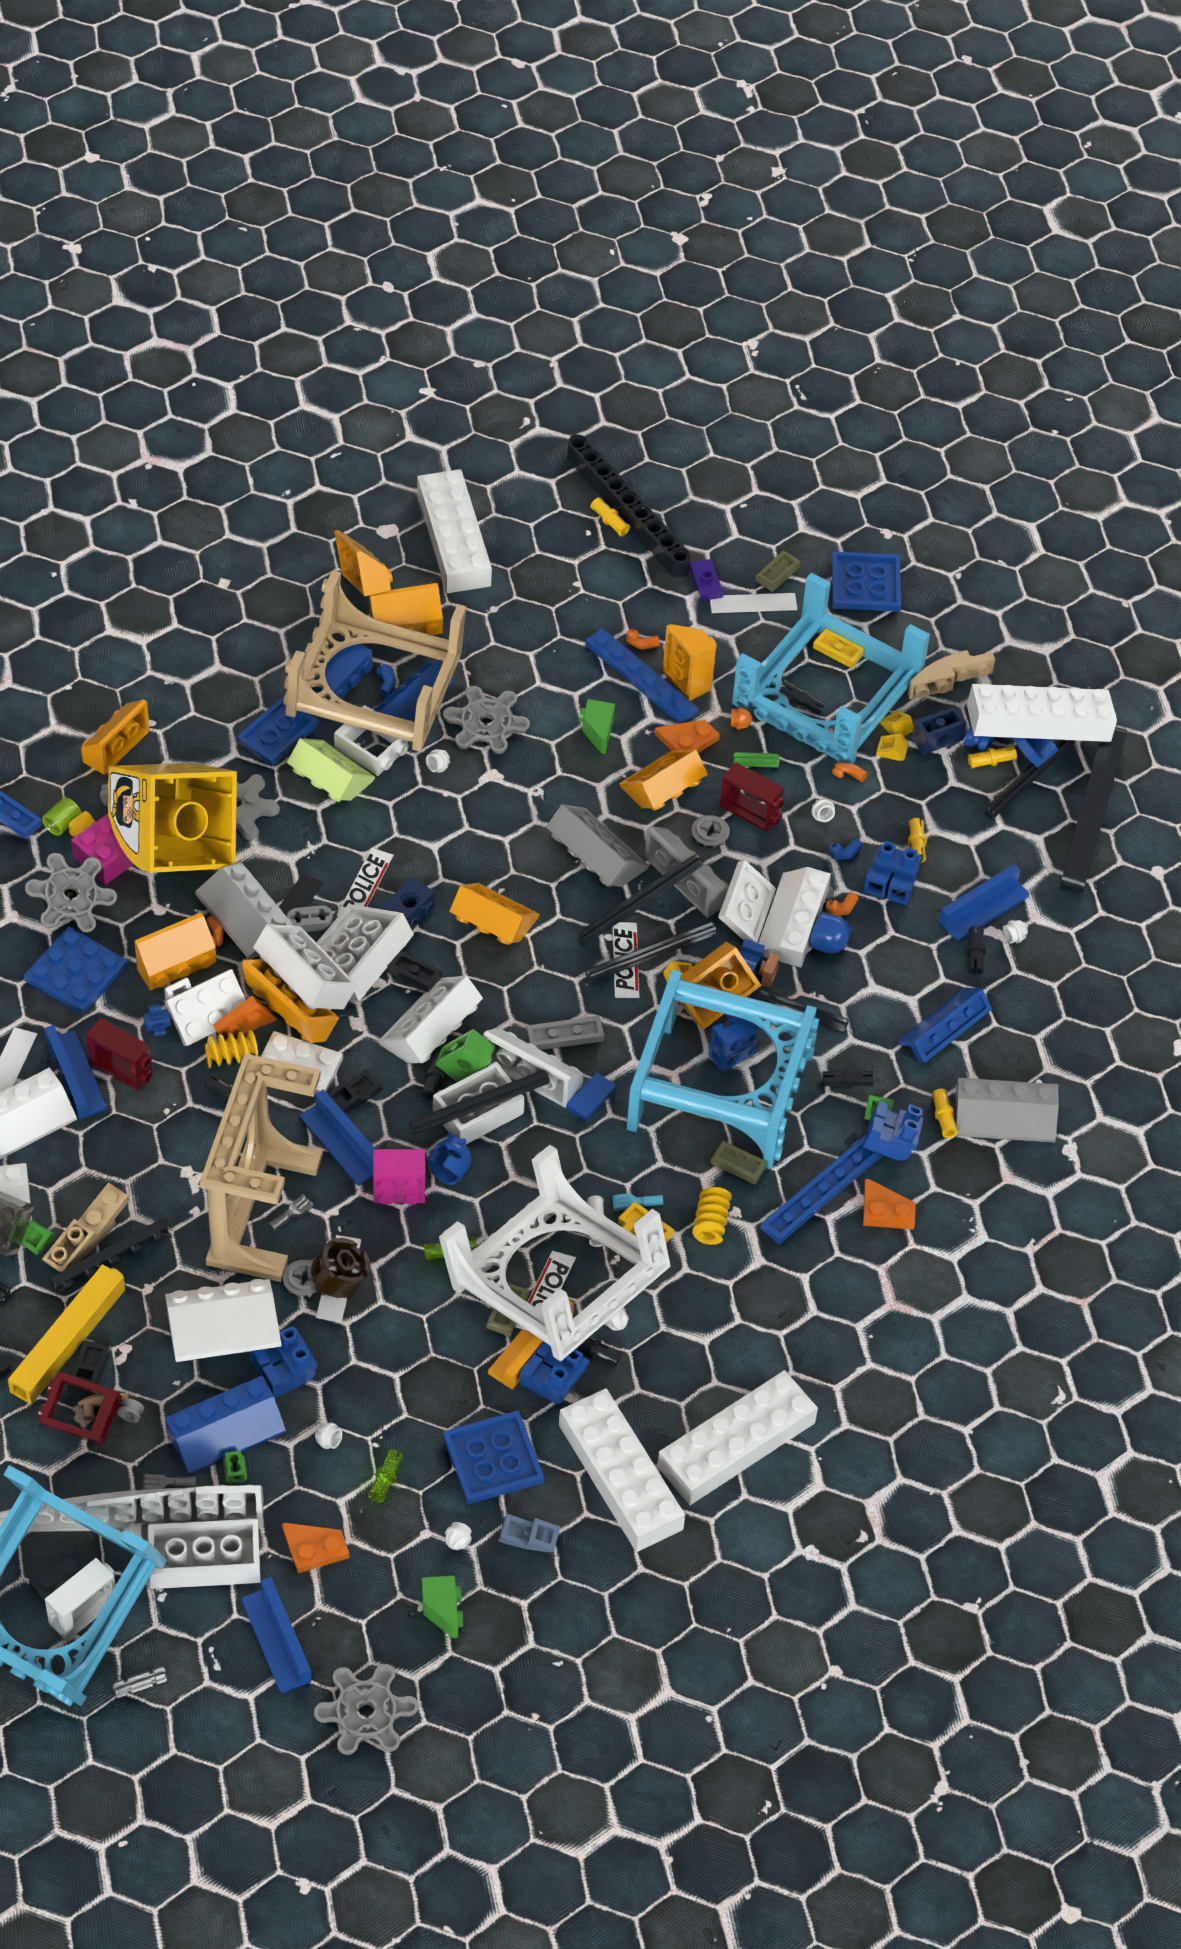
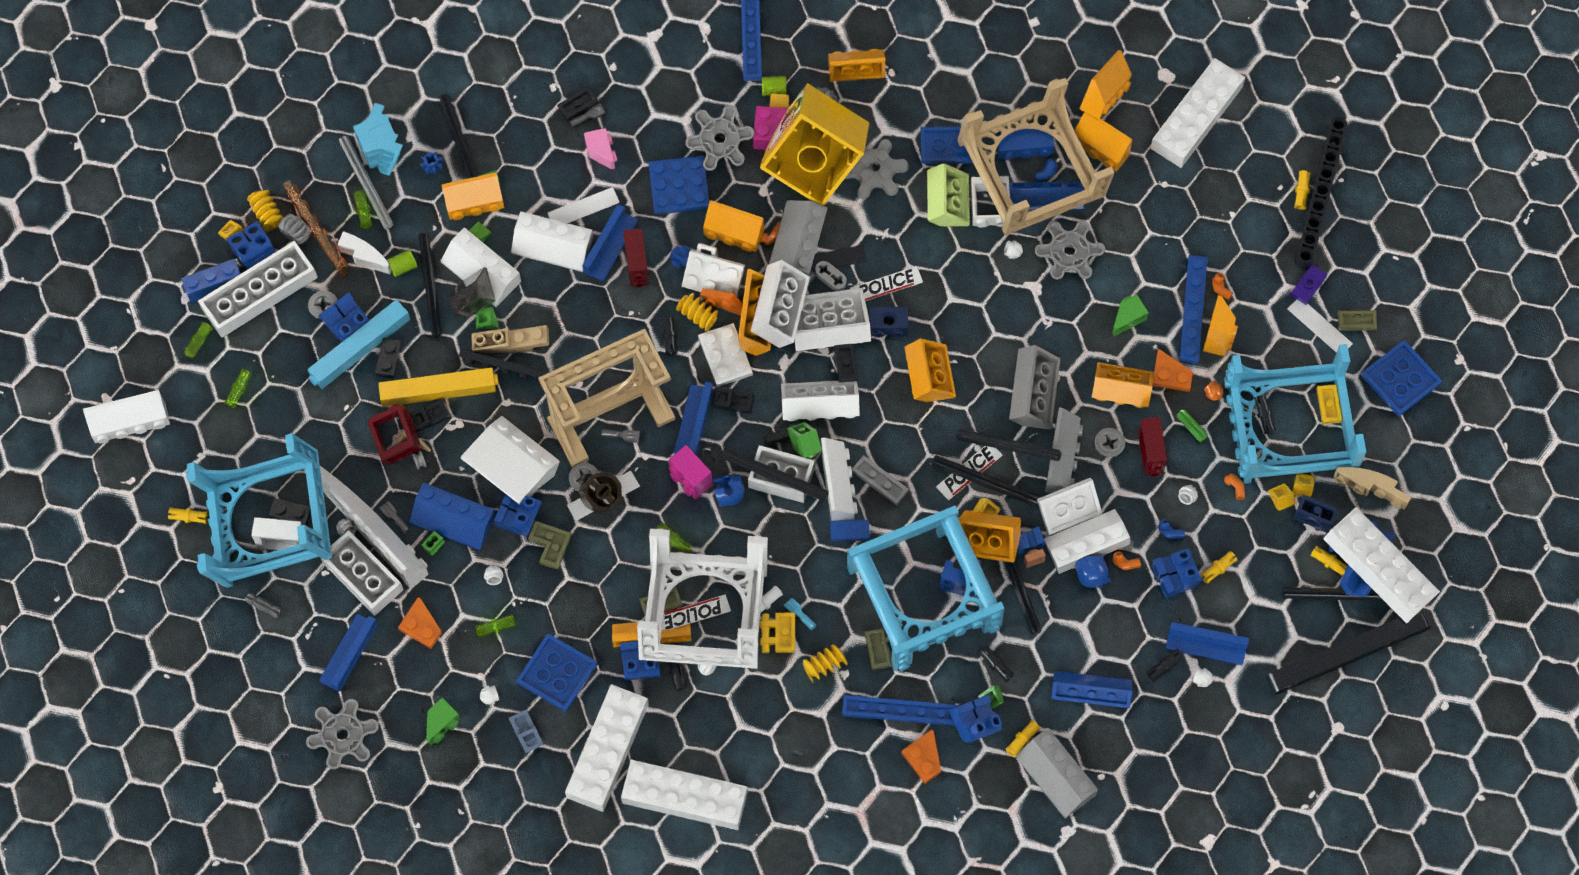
camera: 55 degrees right, 15 degrees up
none -> olive plate [528,521,572,570]

